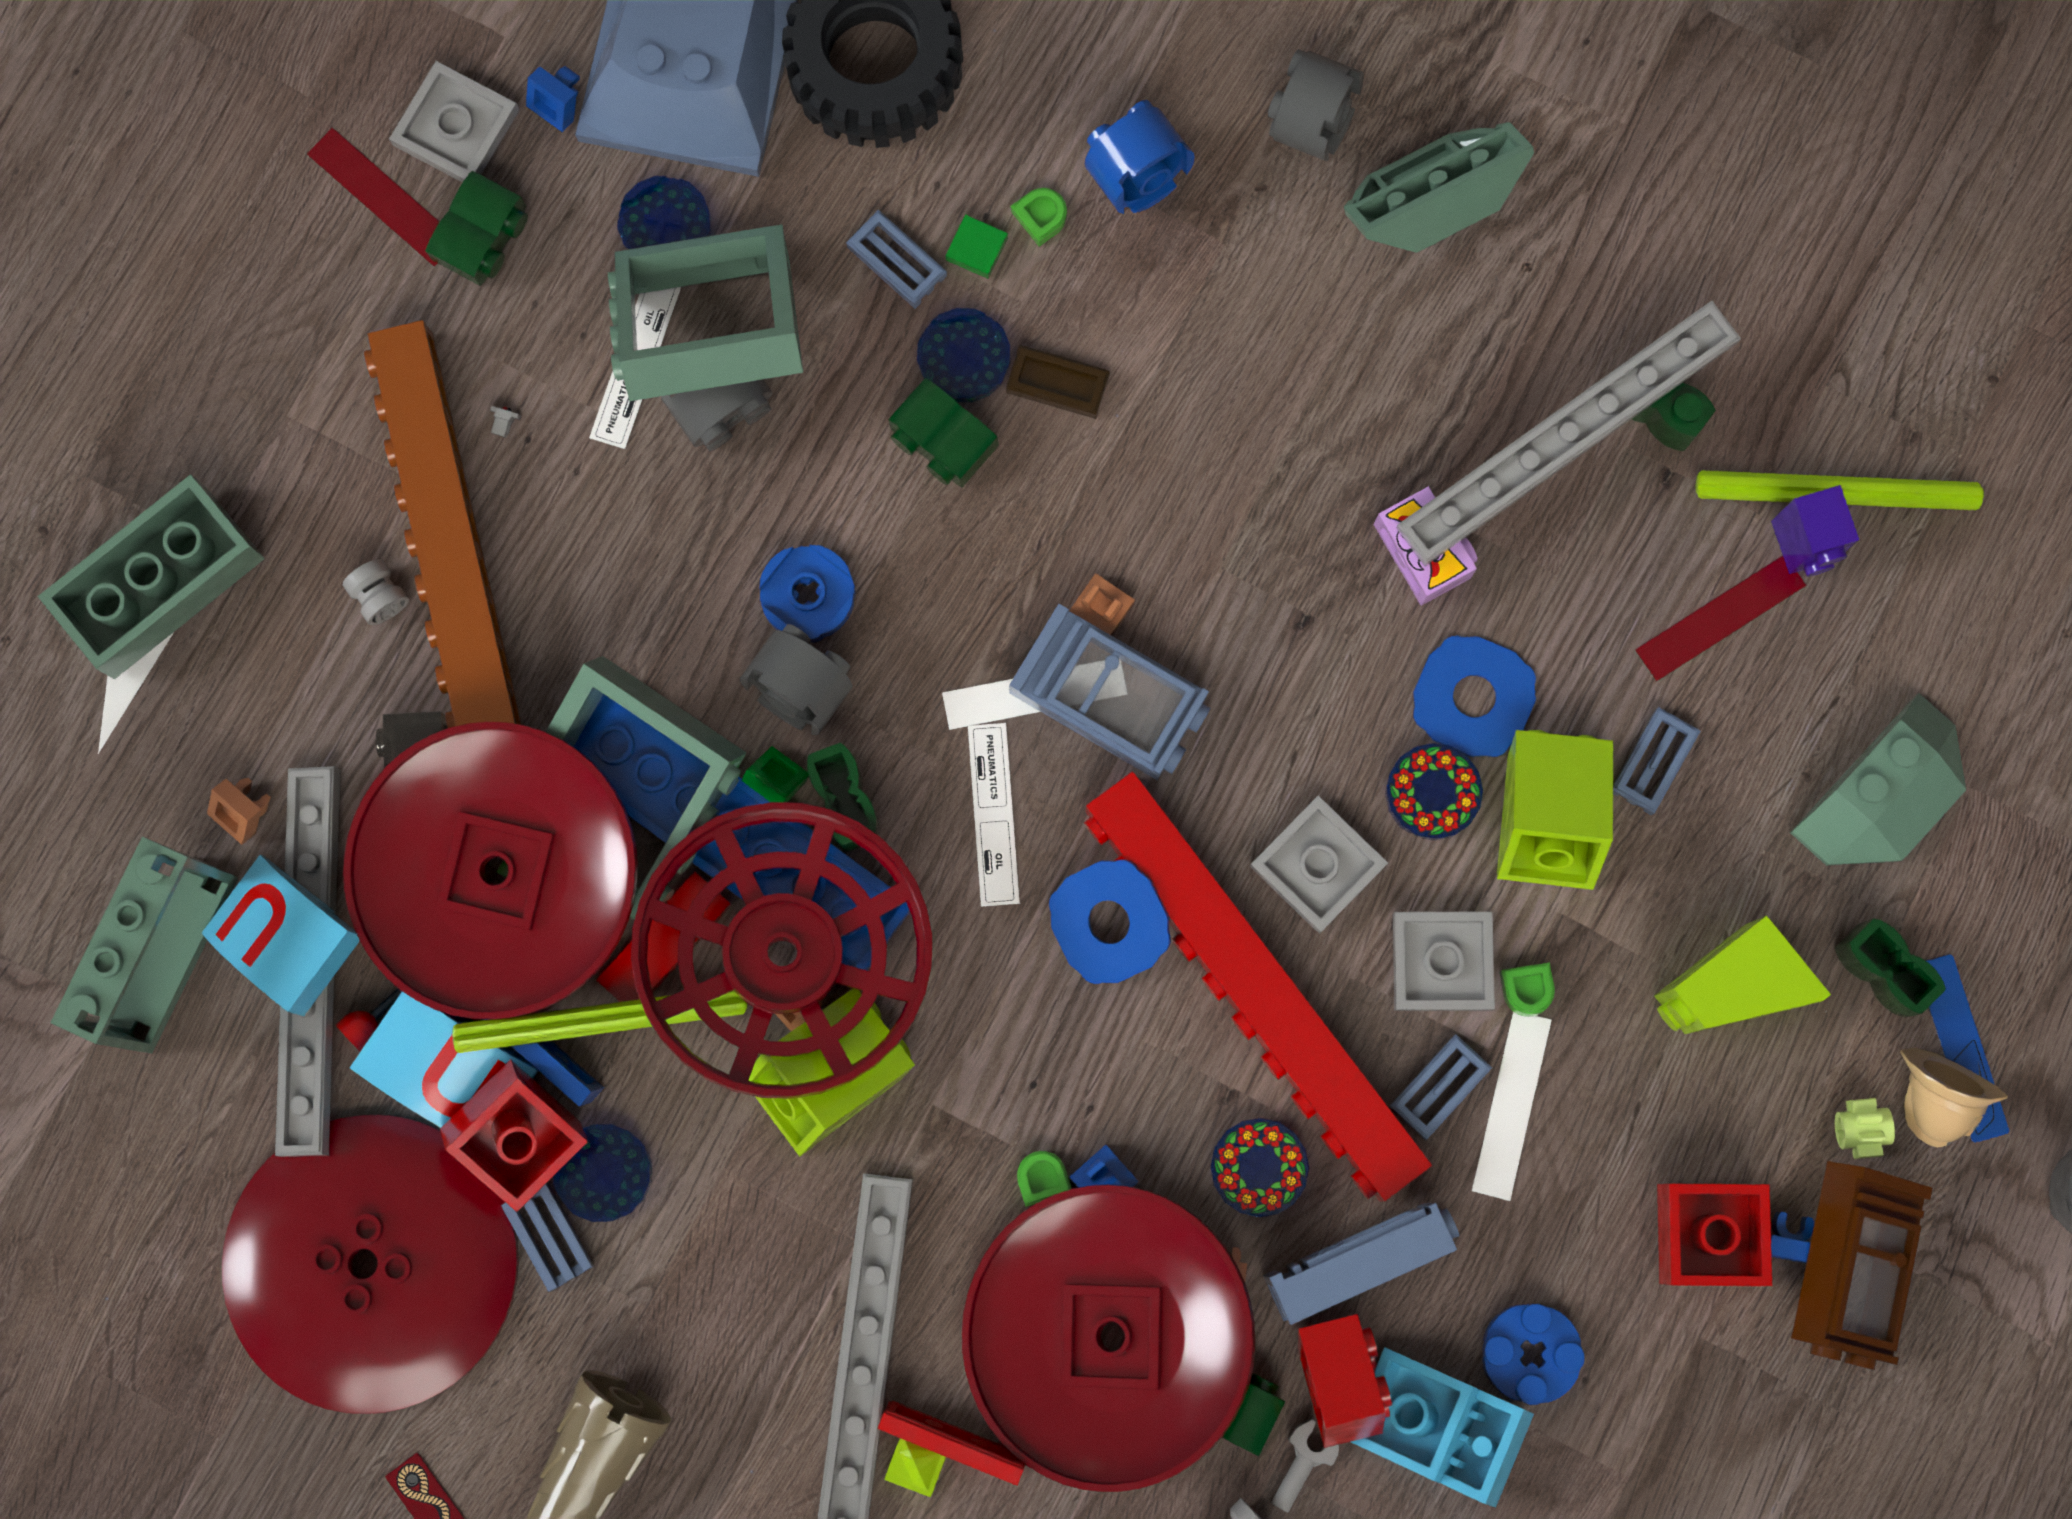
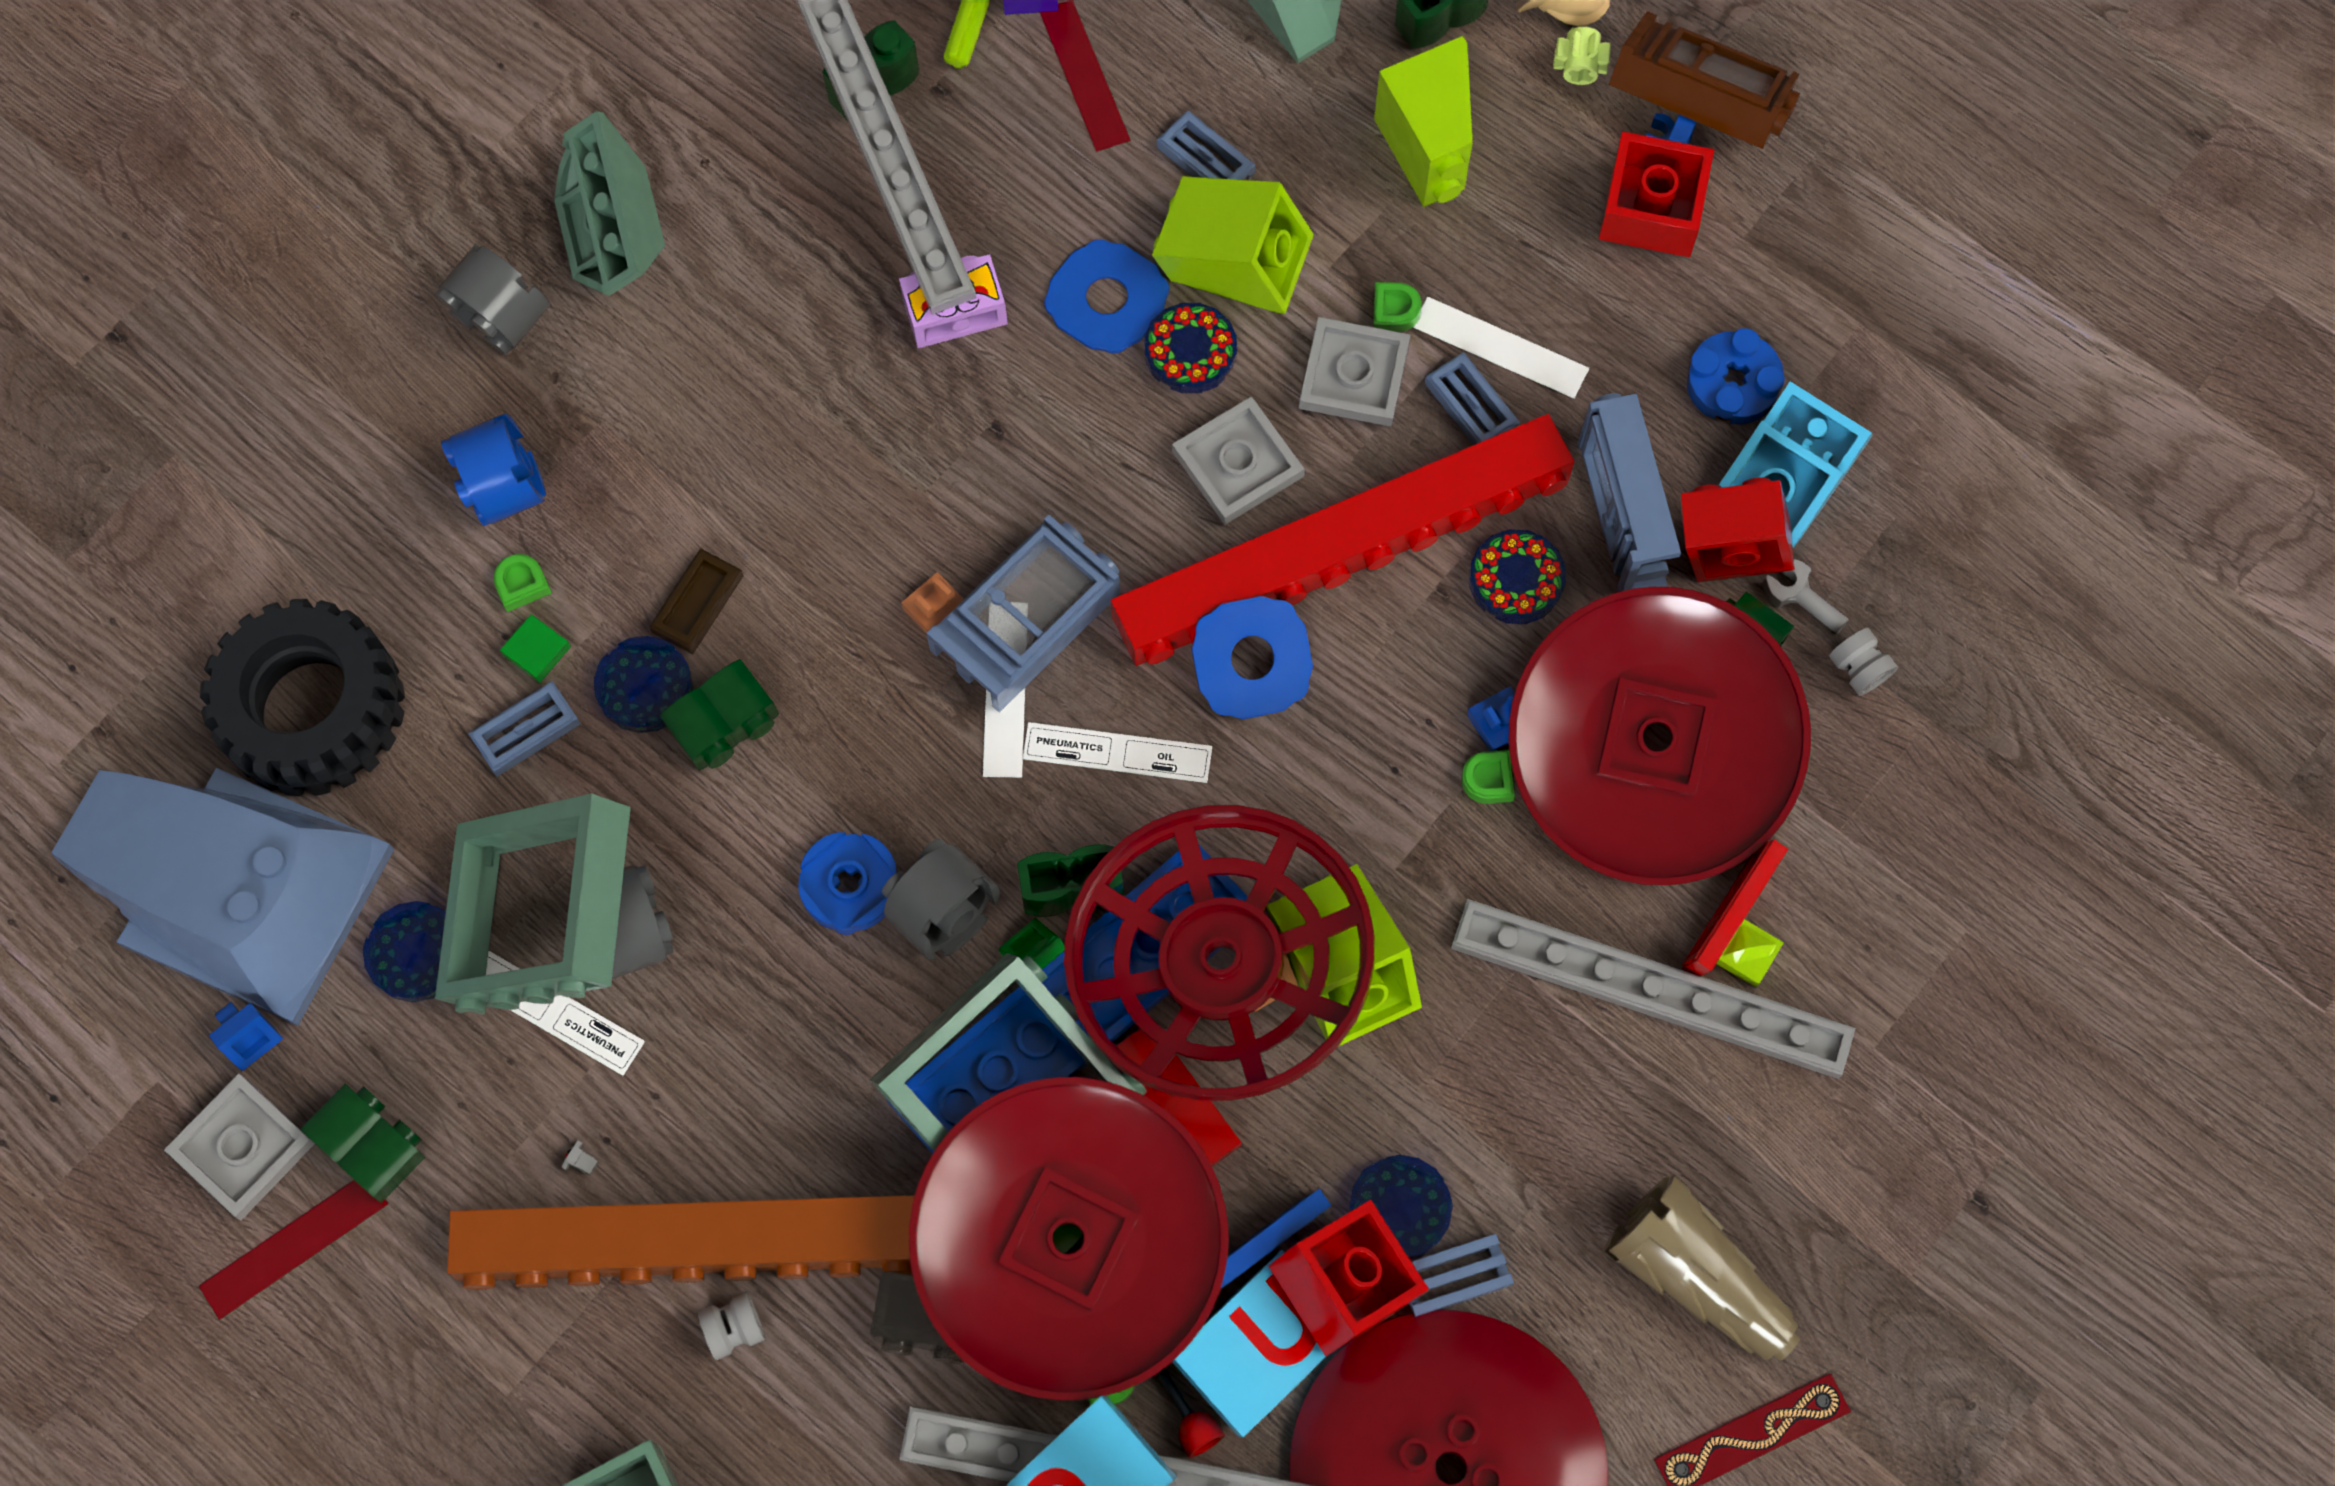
camera: 80 degrees left, 10 degrees down
lime axle [452,990,747,1053] -> none

